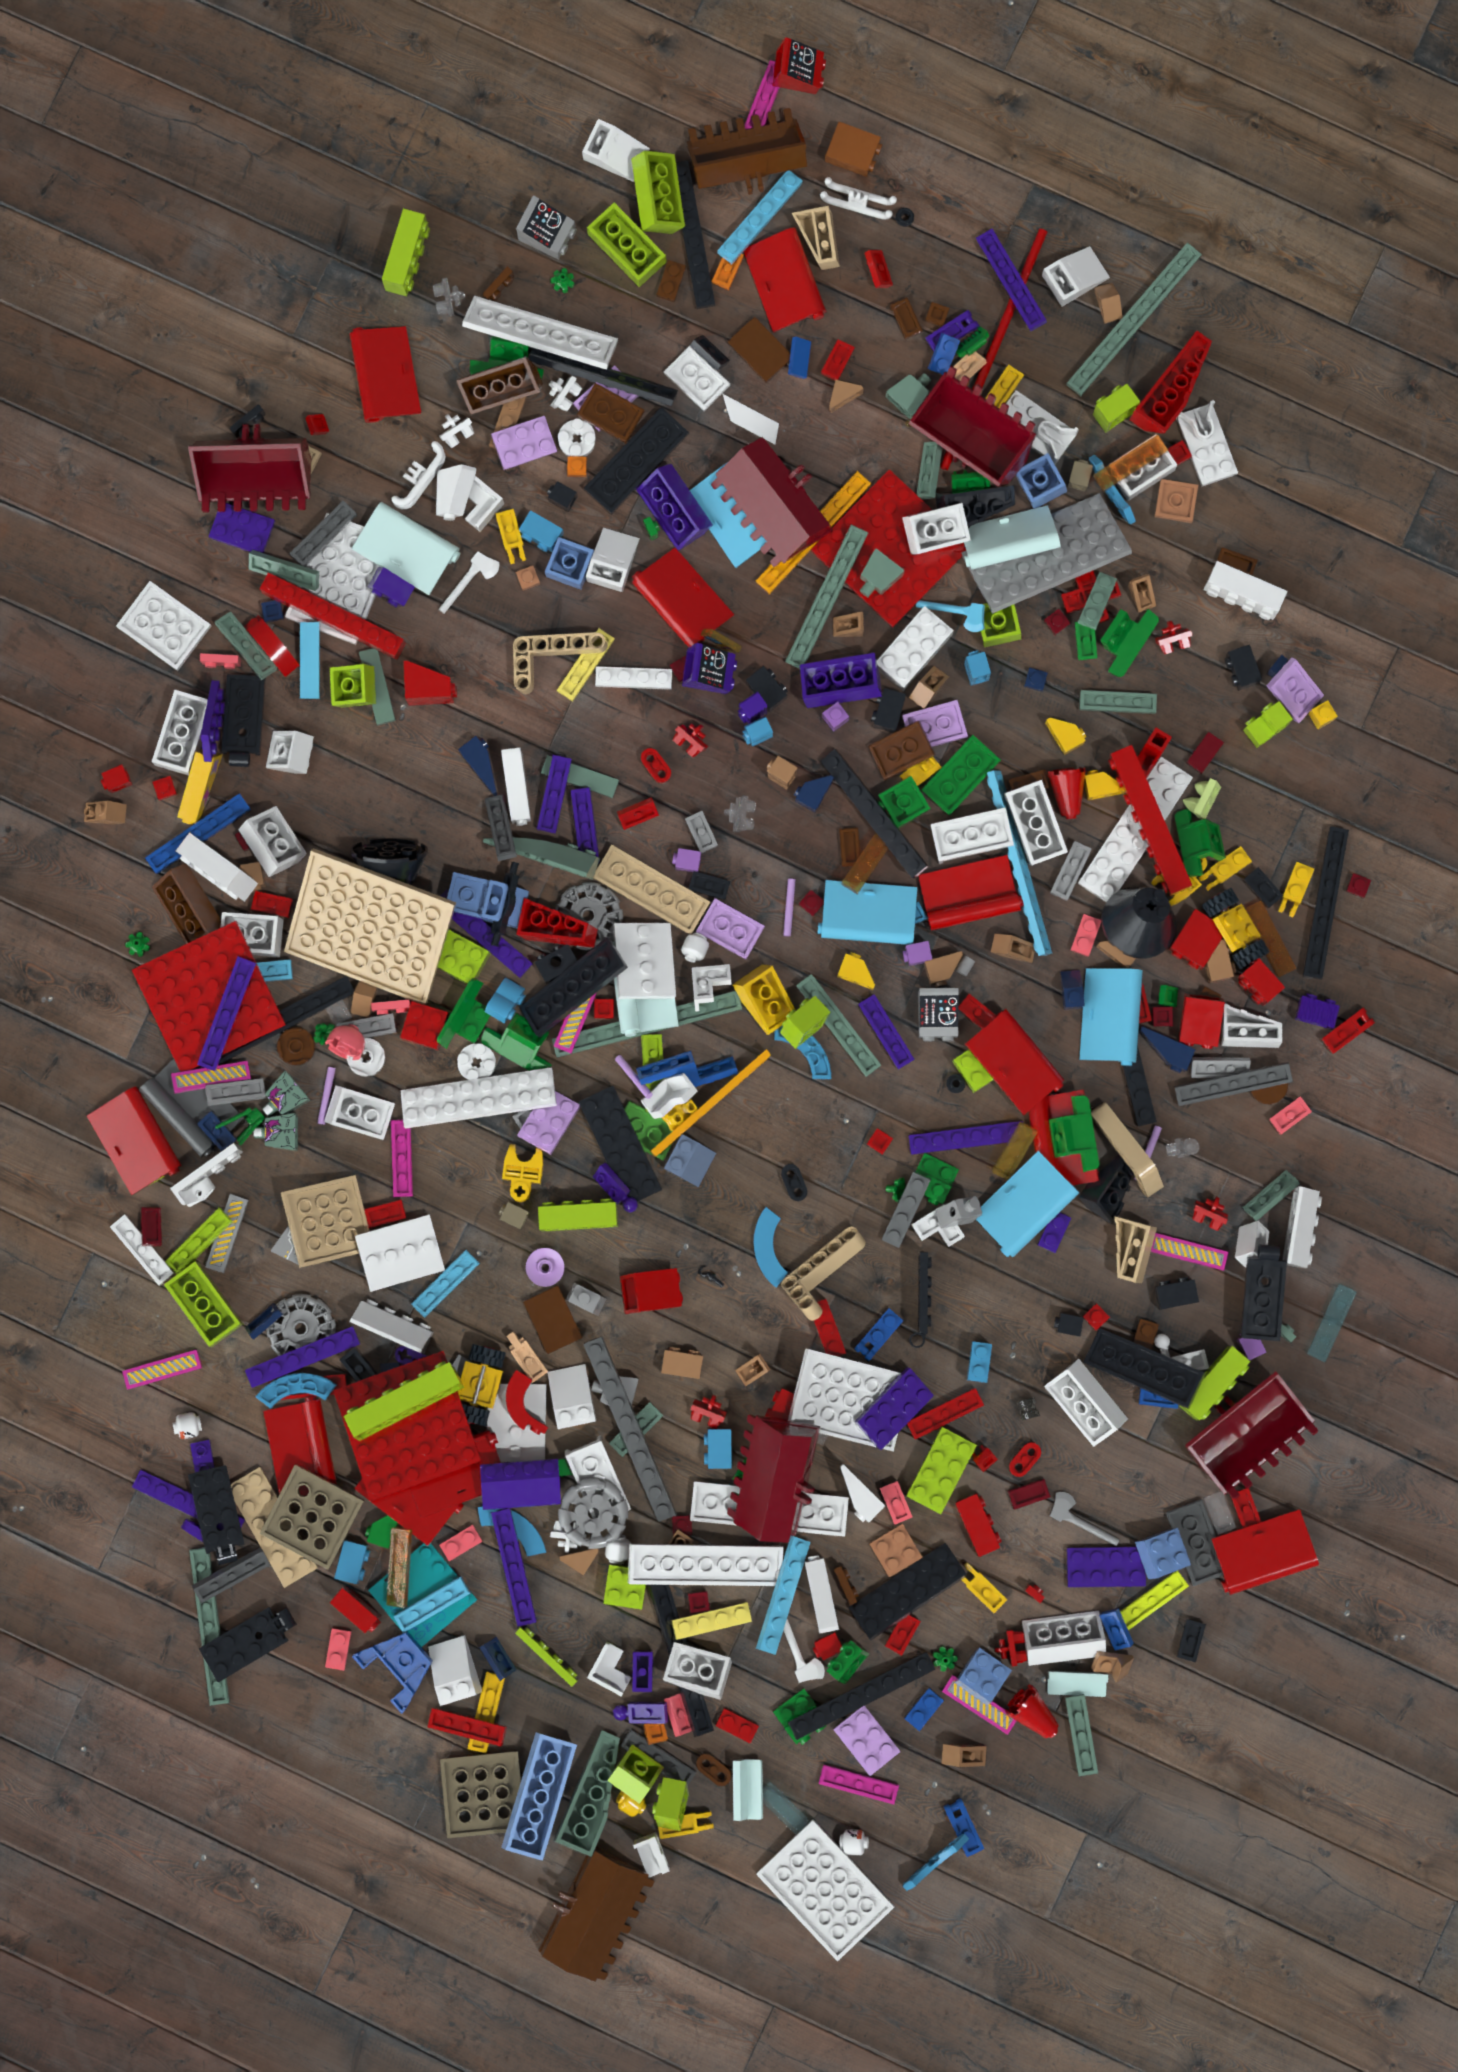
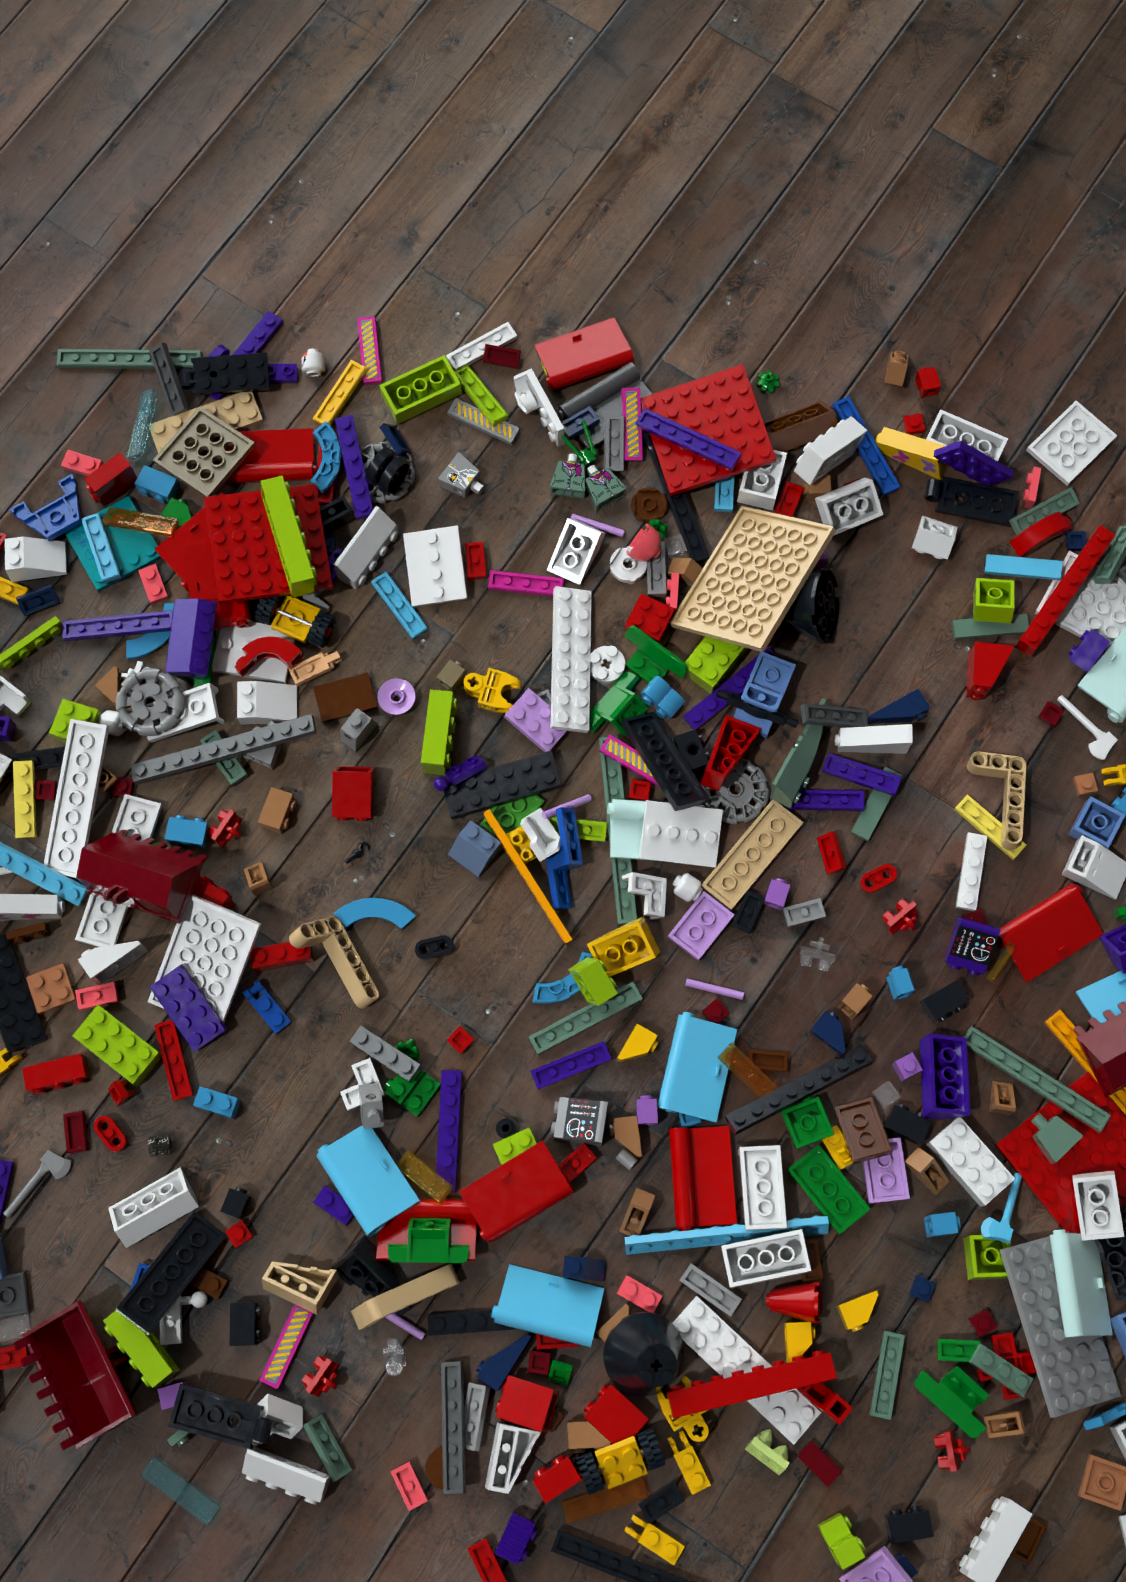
camera: 95 degrees right, 10 degrees down
black hinge [199,1607,297,1682] -> none
tan plate [281,1175,370,1268] -> none
dark purple brick [738,692,767,724] -> none
black hinge [909,1252,932,1348] -> none
green plate [1175,809,1226,877] -> none
none -> clear light blue tile [127,389,158,460]
none -> yellow tile [313,360,367,426]
none -> black wheel [365,447,410,496]
none -> clear plate [872,1081,900,1109]
none -> dark red plate [1037,701,1065,728]

